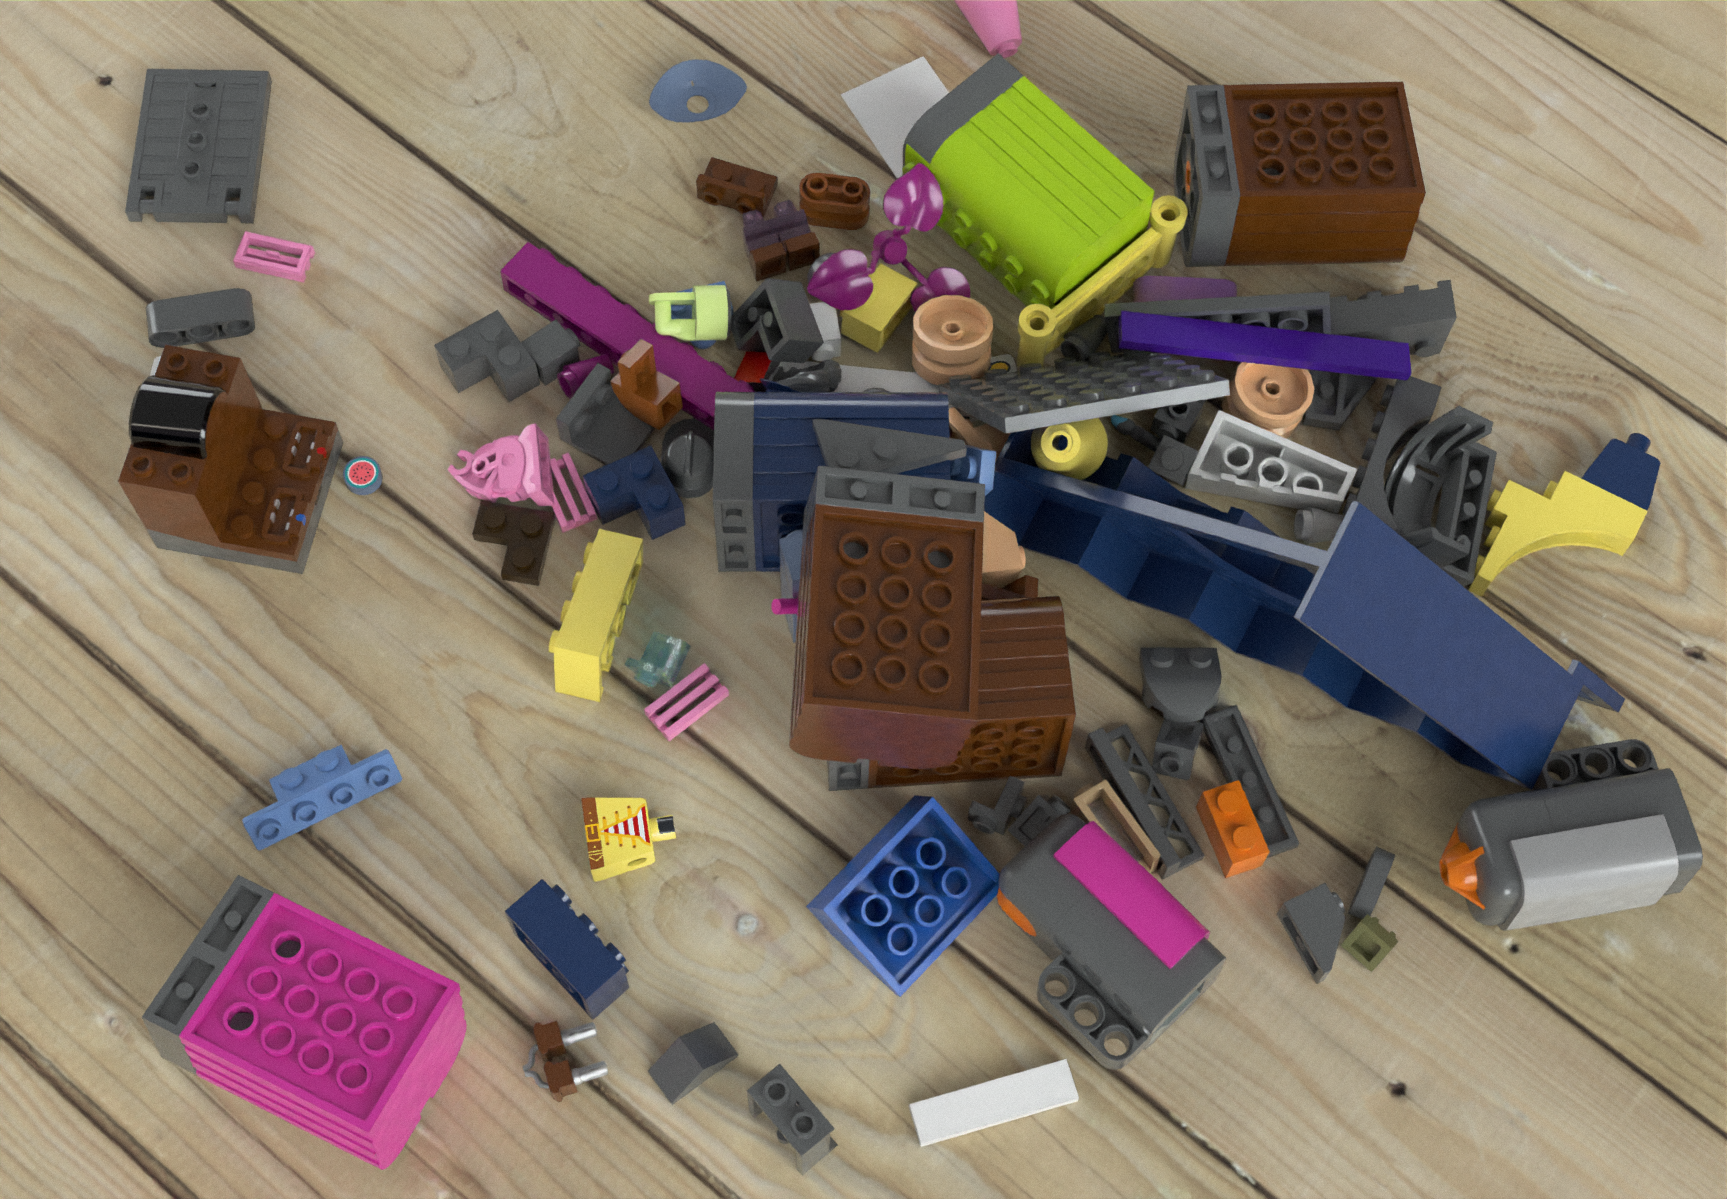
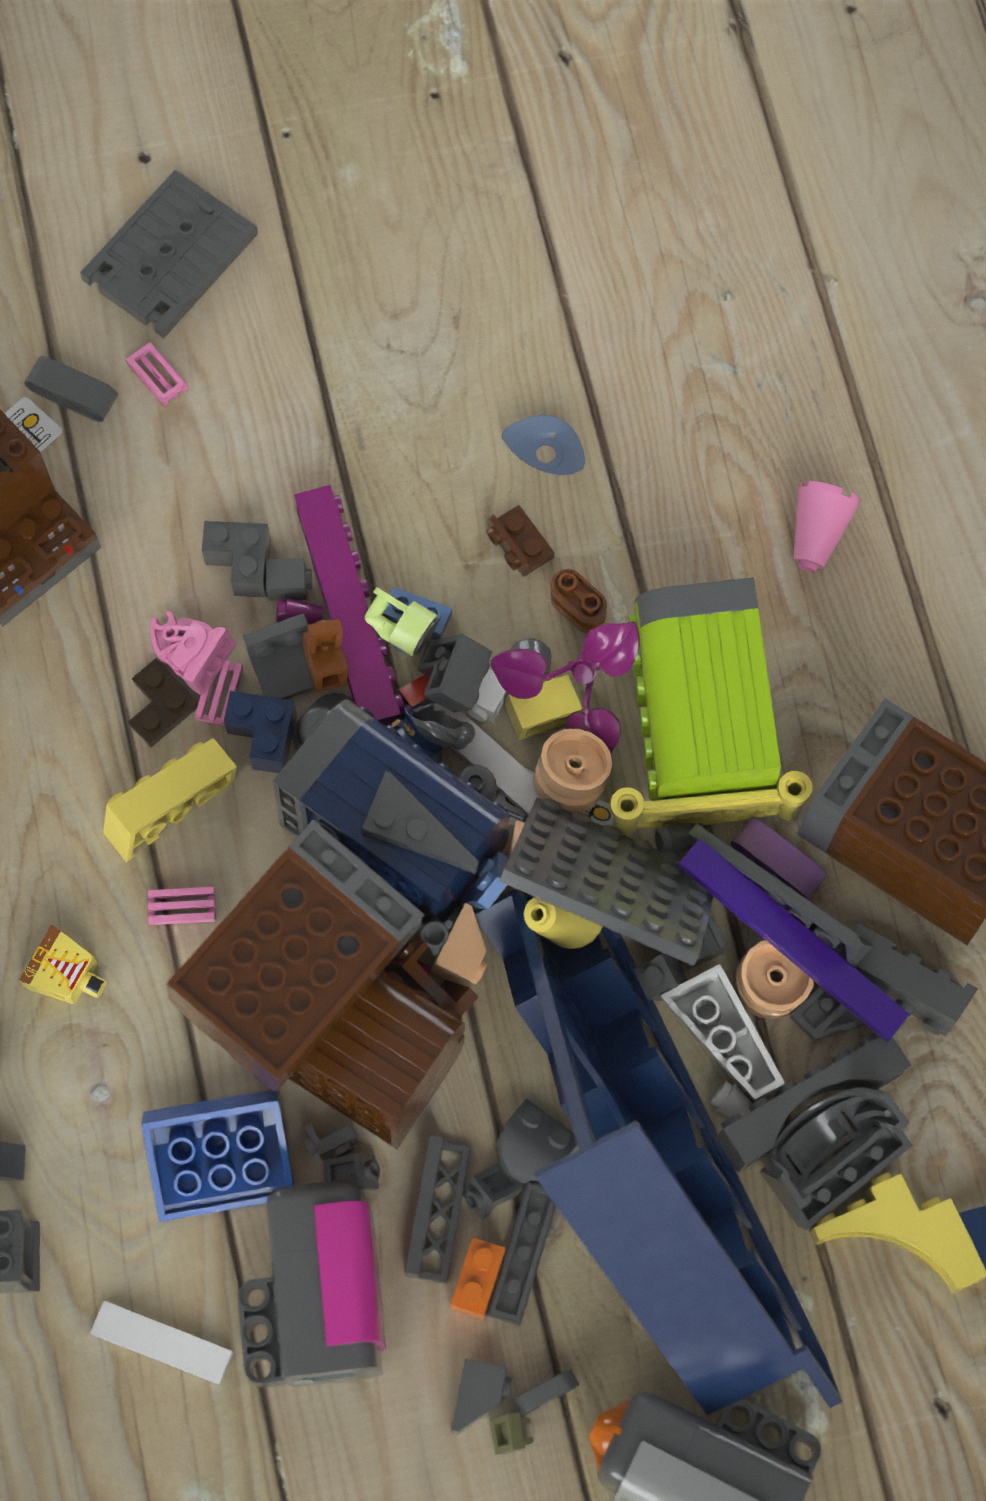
camera: 40 degrees right, 5 degrees up
tile [343,456,383,495] -> none
clear light blue bracket [624,632,691,688] -> none
hips [742,200,820,282] -> none
white sticker [841,56,949,179] -> none
tan window [1071,779,1161,874] -> none

